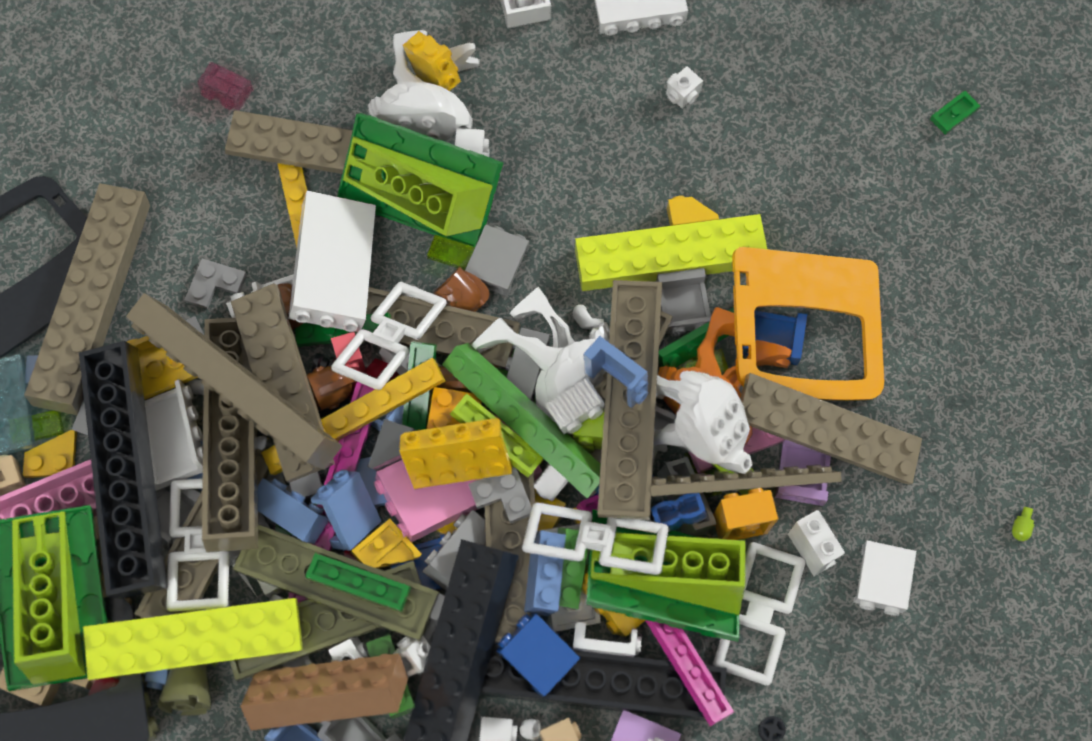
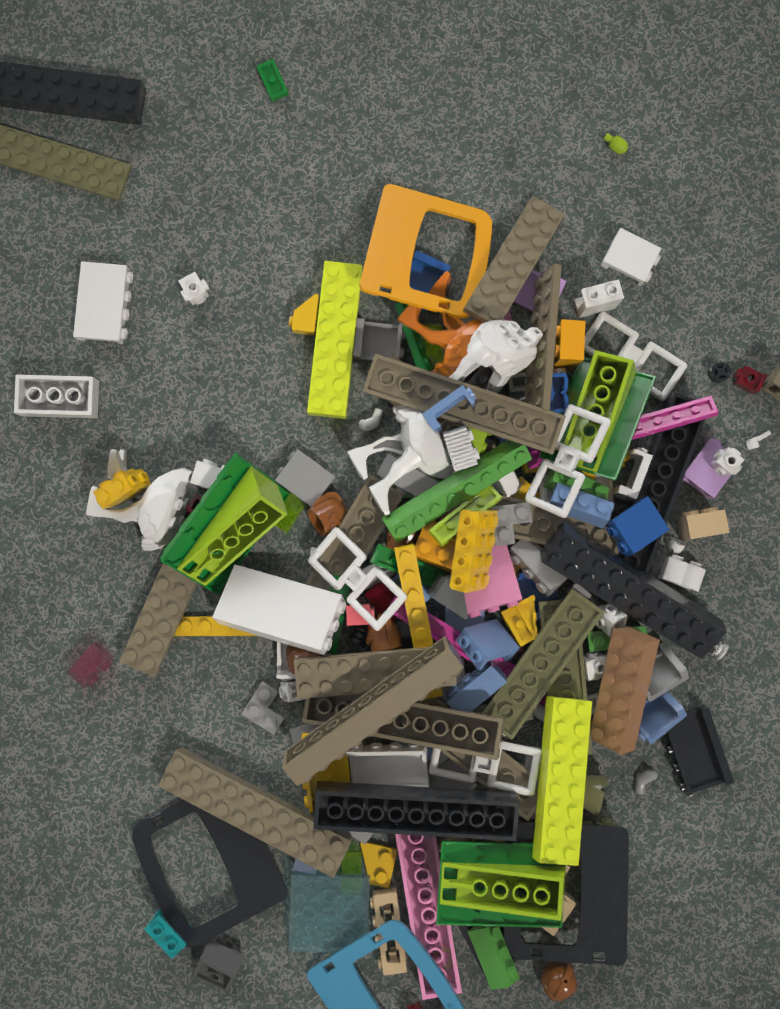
camera: 75 degrees left, 15 degrees up
green plate [305,553,411,612] -> none

